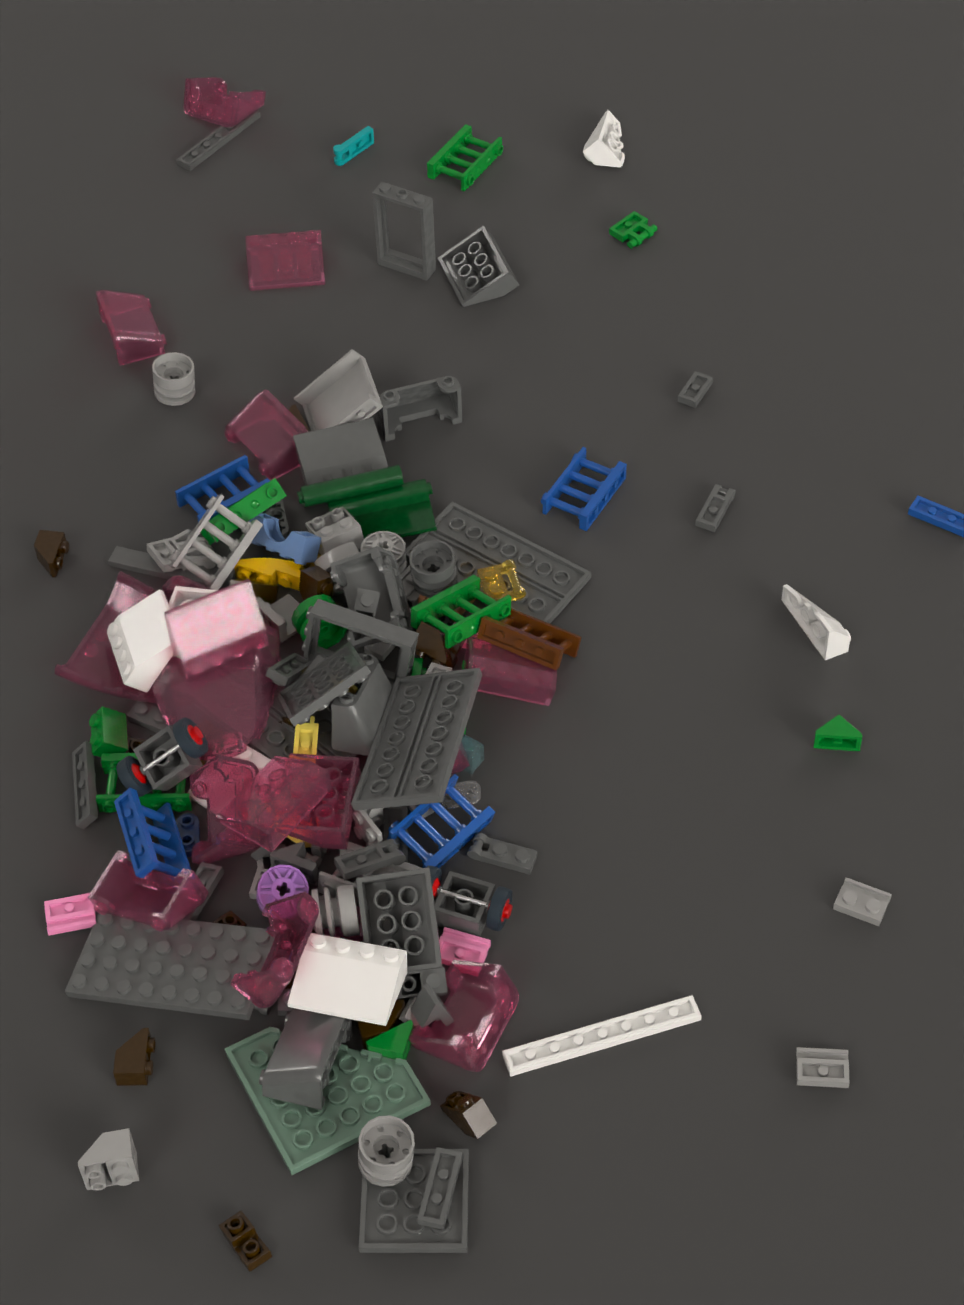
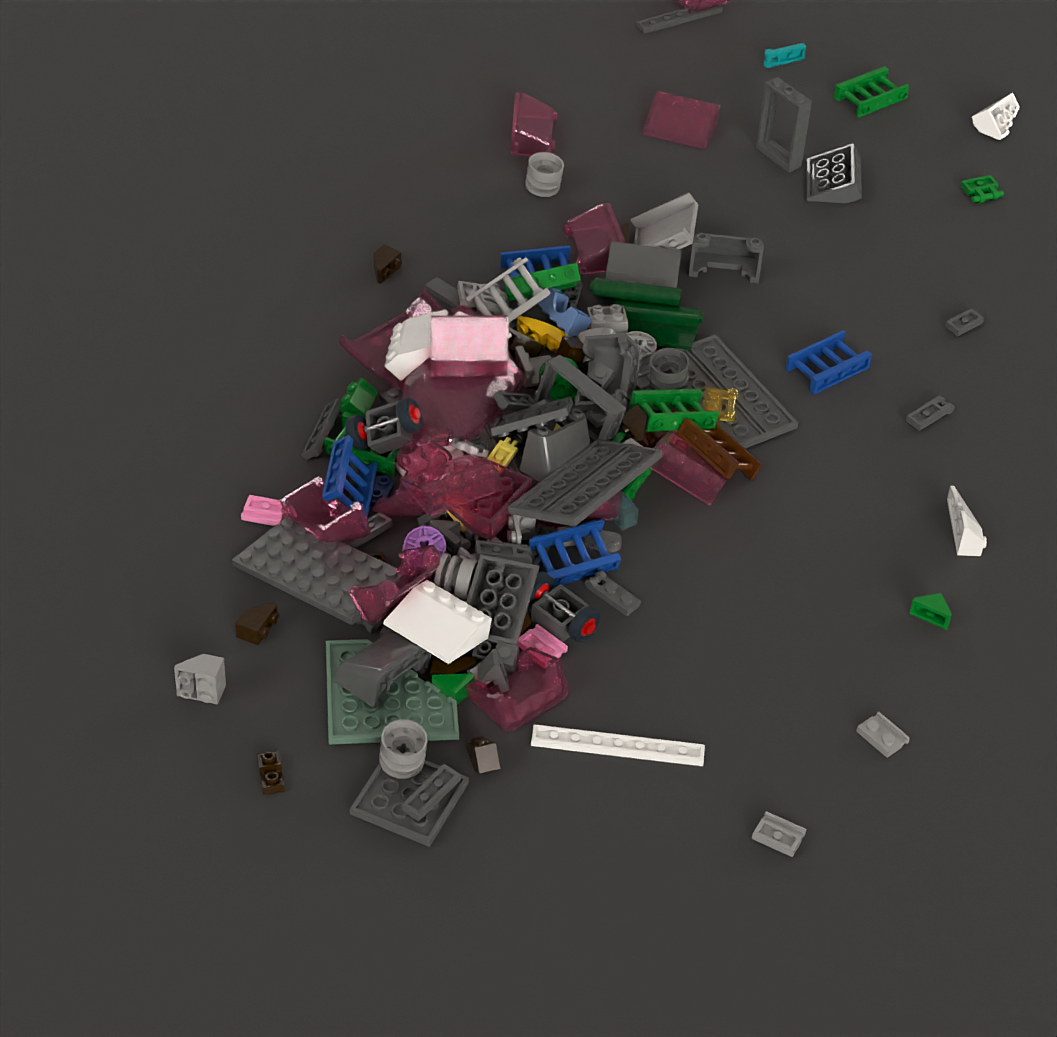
camera: 20 degrees right, 5 degrees down
none -> light grey tile [451,438,489,458]

